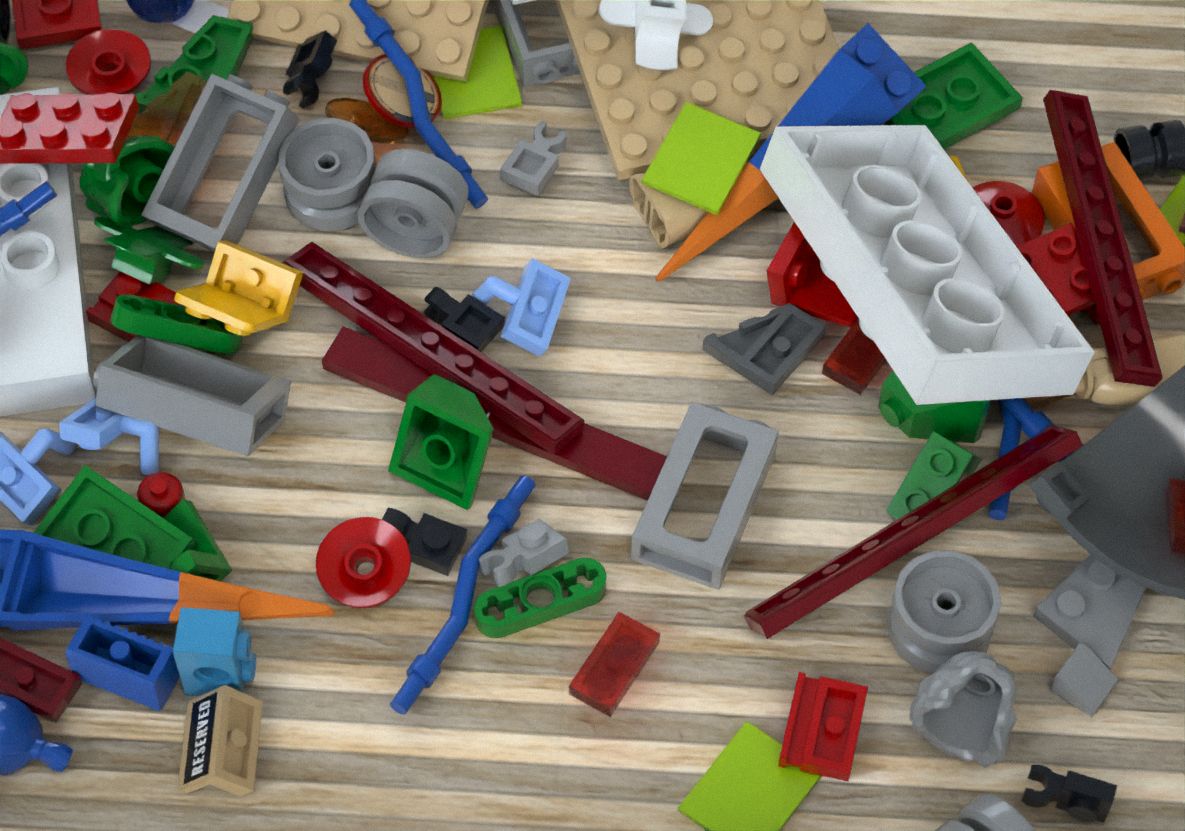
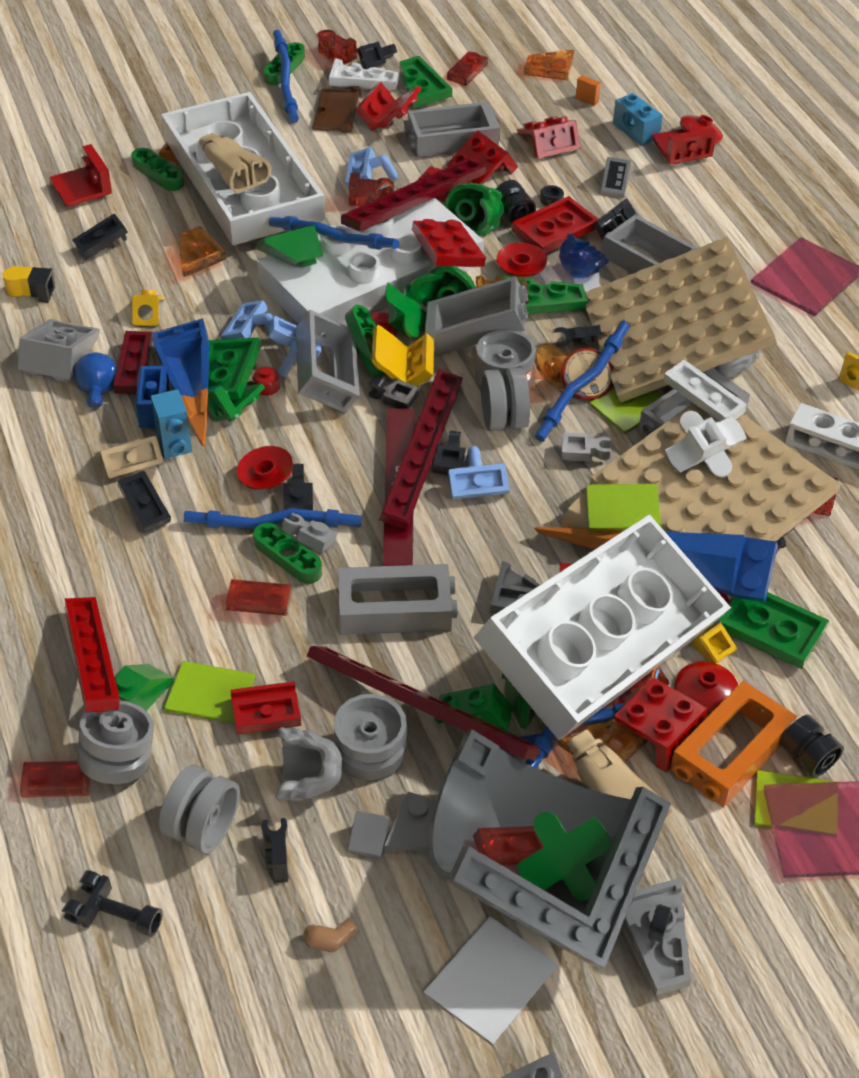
camera: 65 degrees right, 10 degrees down
green slope [388,374,494,510] -> none
dark red tile [1043,89,1163,387] -> none
none -> black plate [118,470,171,533]
none -> black plate [368,376,419,409]

